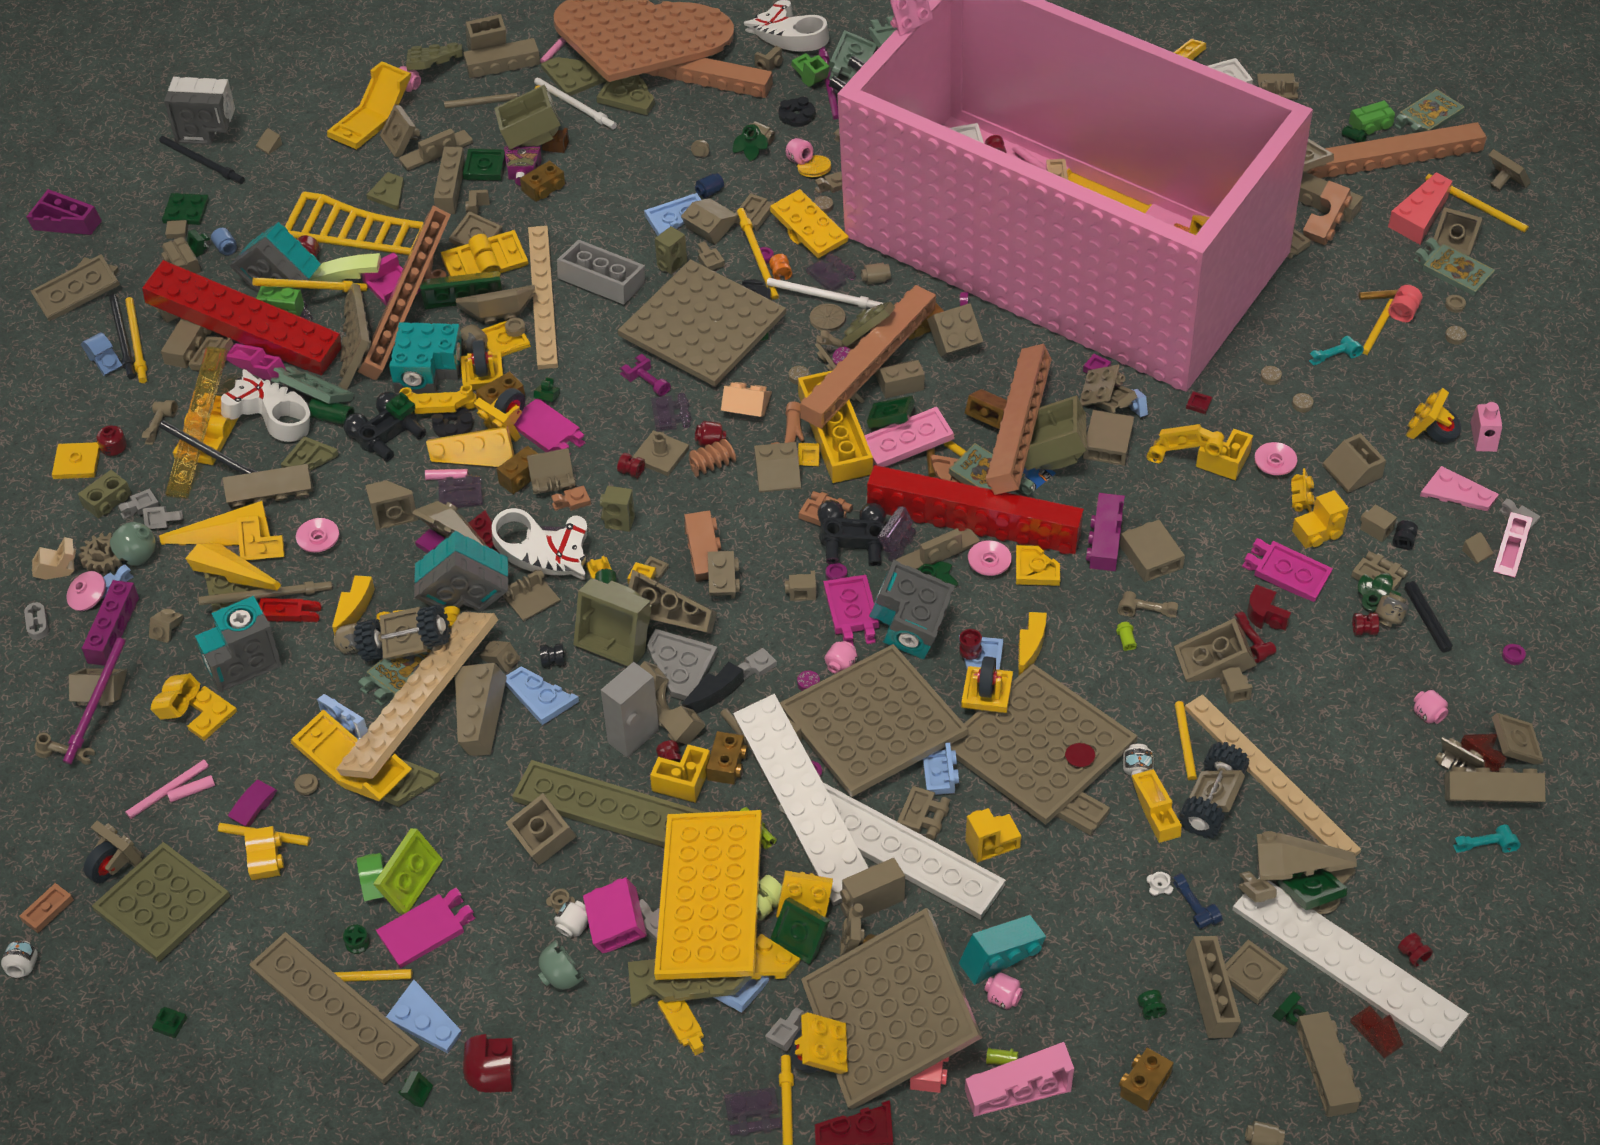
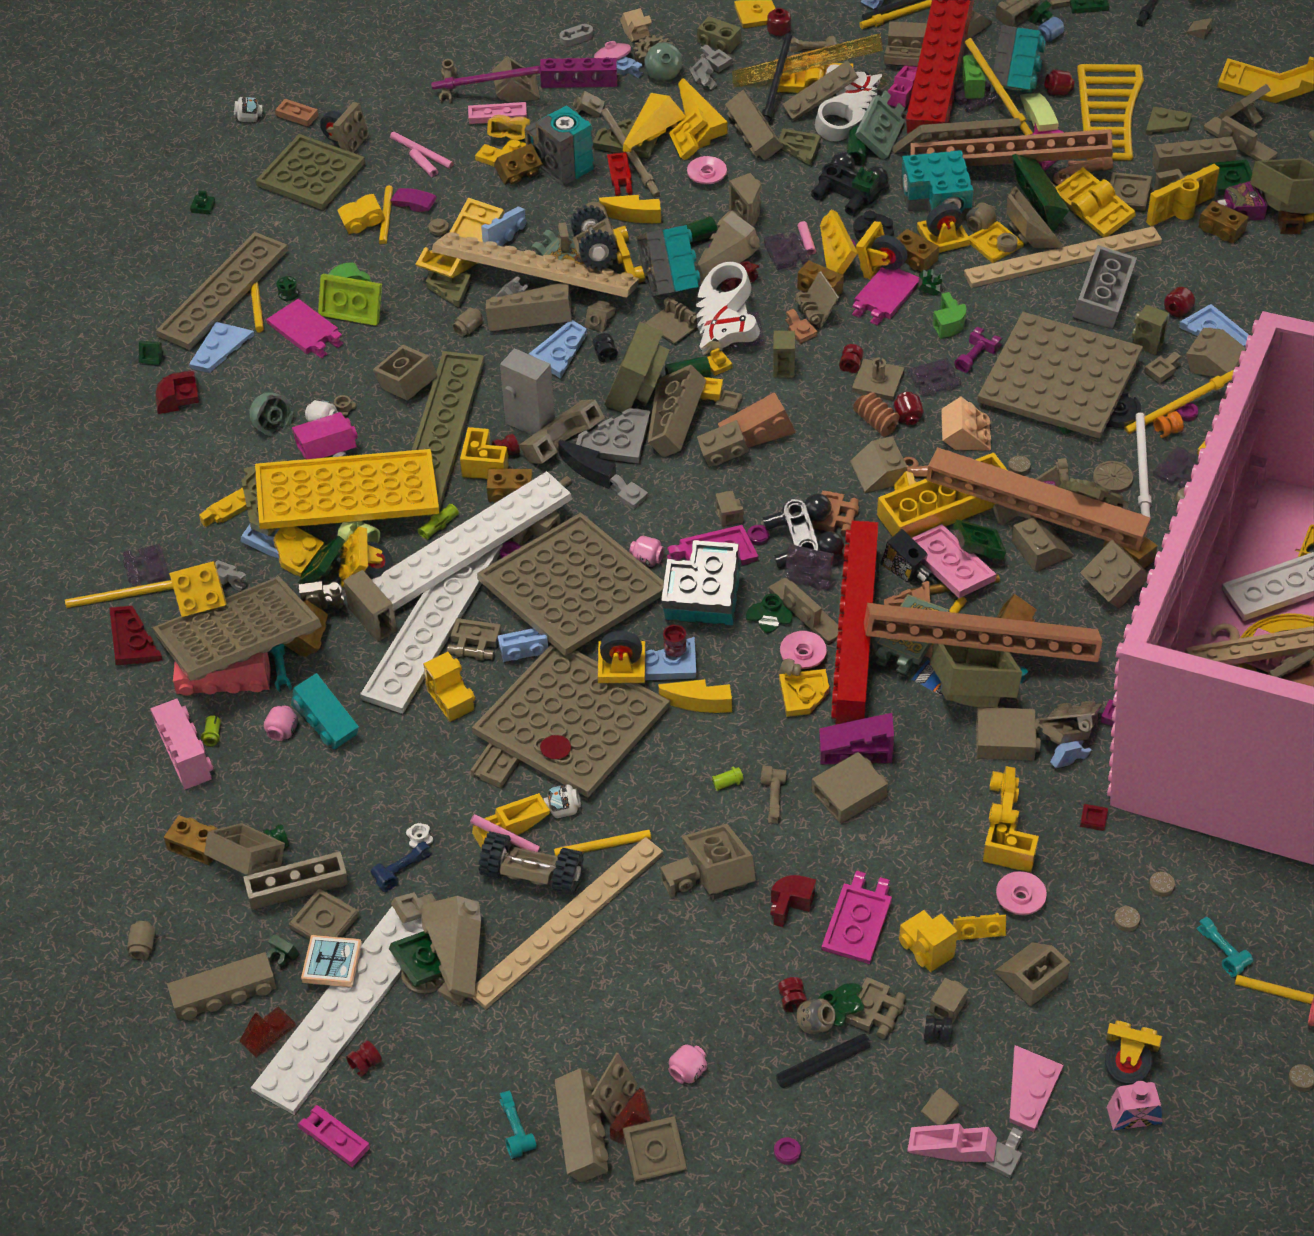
camera: 80 degrees right, 0 degrees up
yellow plate [399,384,477,414] -> none
magenta tile [797,671,820,691] -> none
dark red brick [1234,611,1276,663] -> none
none -> dark tan window [204,823,285,875]
none -> dark pink plate [298,1105,370,1167]
none -> tile [301,935,362,987]
none -> dark tan brick [452,307,483,337]
none -> bright pink plate [468,102,527,124]
none -> bright pink bar [470,814,539,852]
none -> pearl gold brick [493,143,542,185]
none -> light grey plate [495,277,528,297]
none -> dark tan tile [558,222,569,252]
none -> dark green pin [683,216,718,245]
none -> dark tan arm [778,658,802,676]
none -> dark tan plate [783,60,859,121]
none -> black torso [881,529,933,583]
none -> bright green brick [933,292,966,339]
none -> yellow plate [1146,164,1220,227]
none -> dark red head [1164,287,1195,317]

